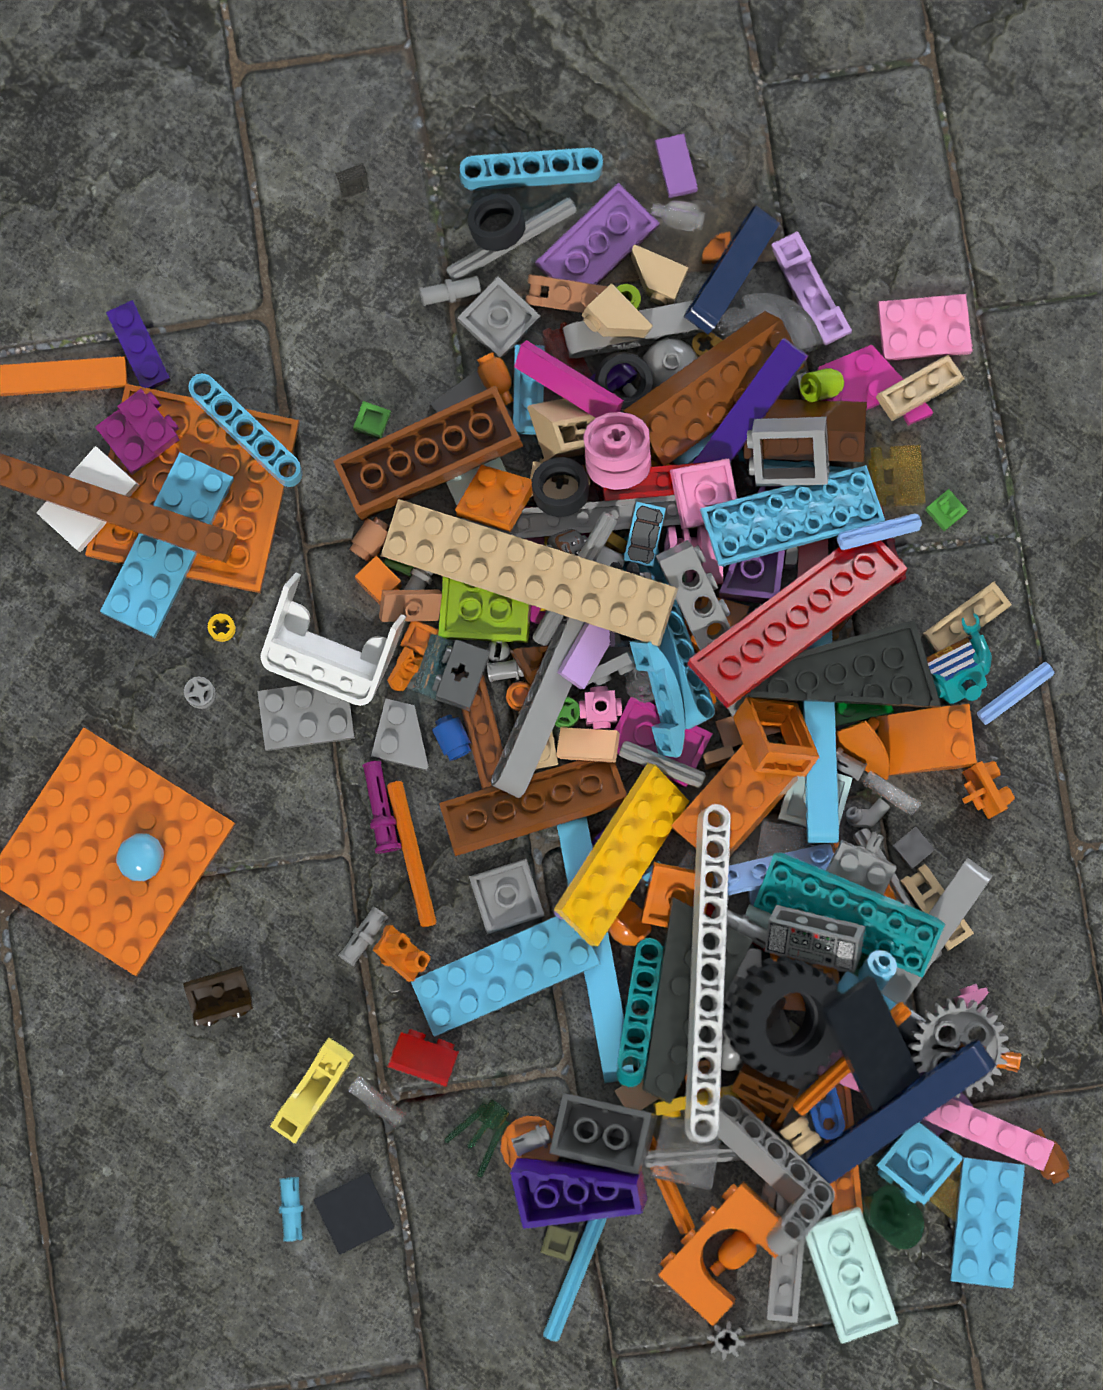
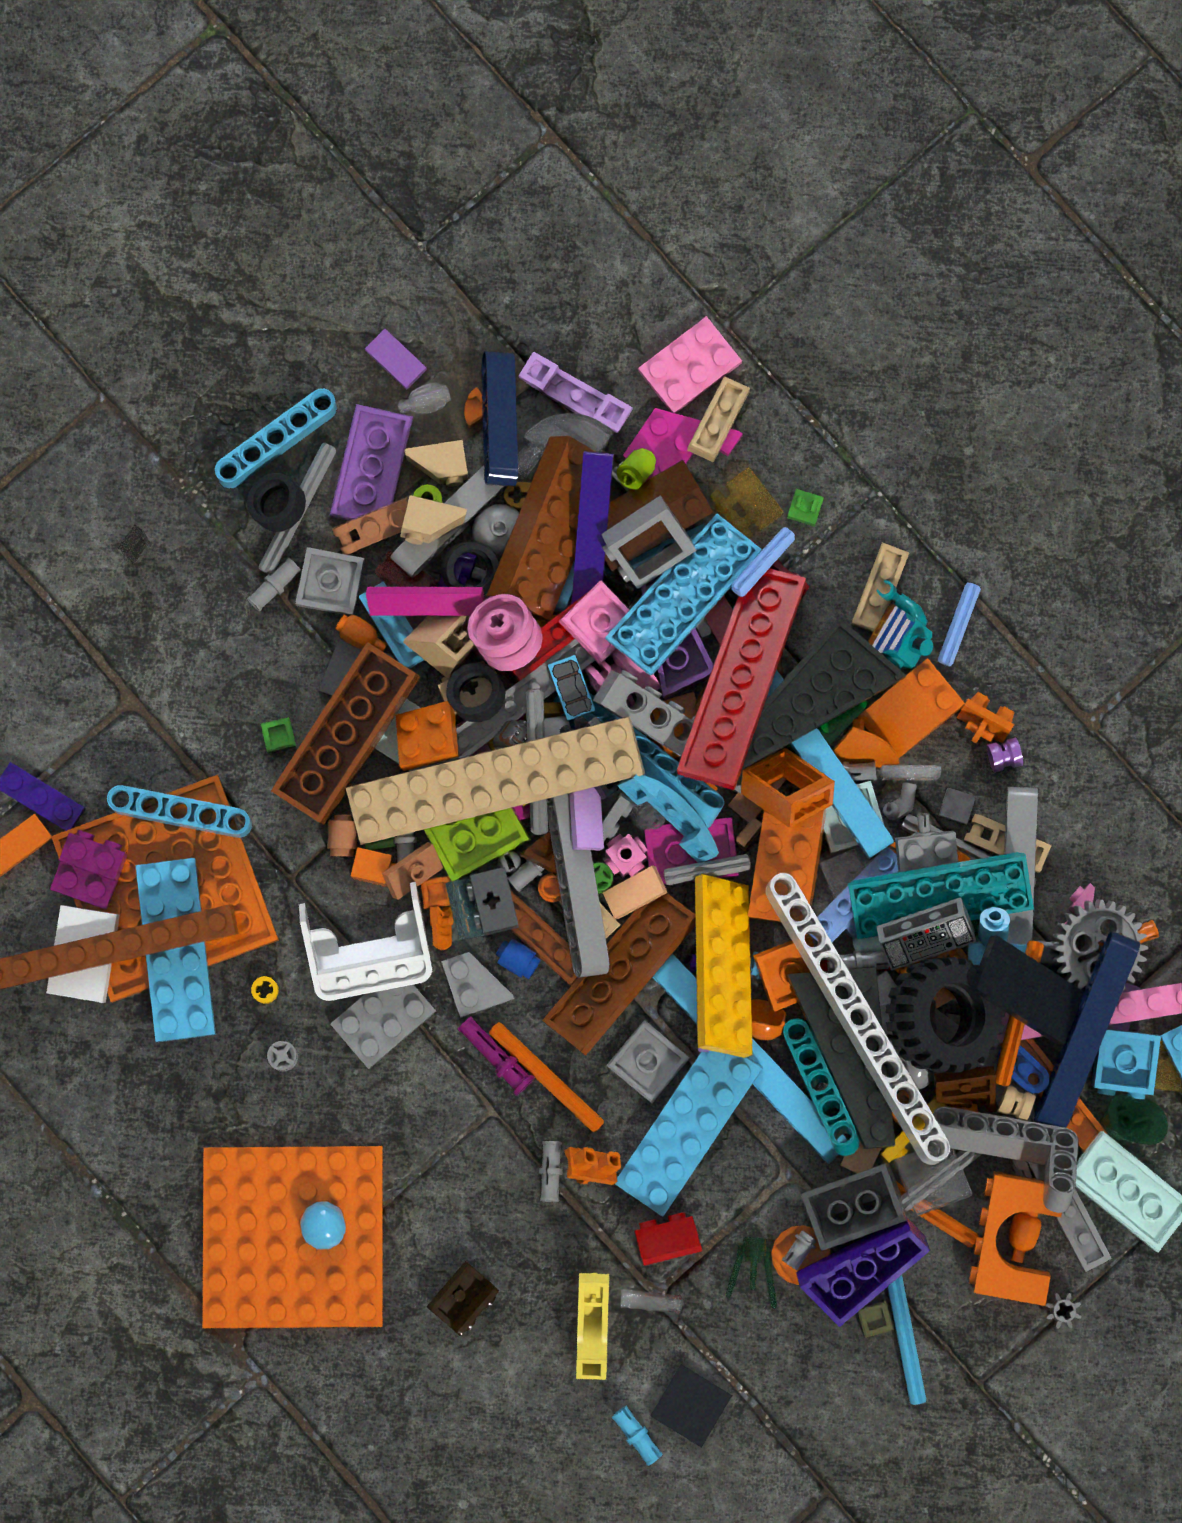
camera: 30 degrees left, 0 degrees up
none -> medium lavender wheel [987,737,1023,773]

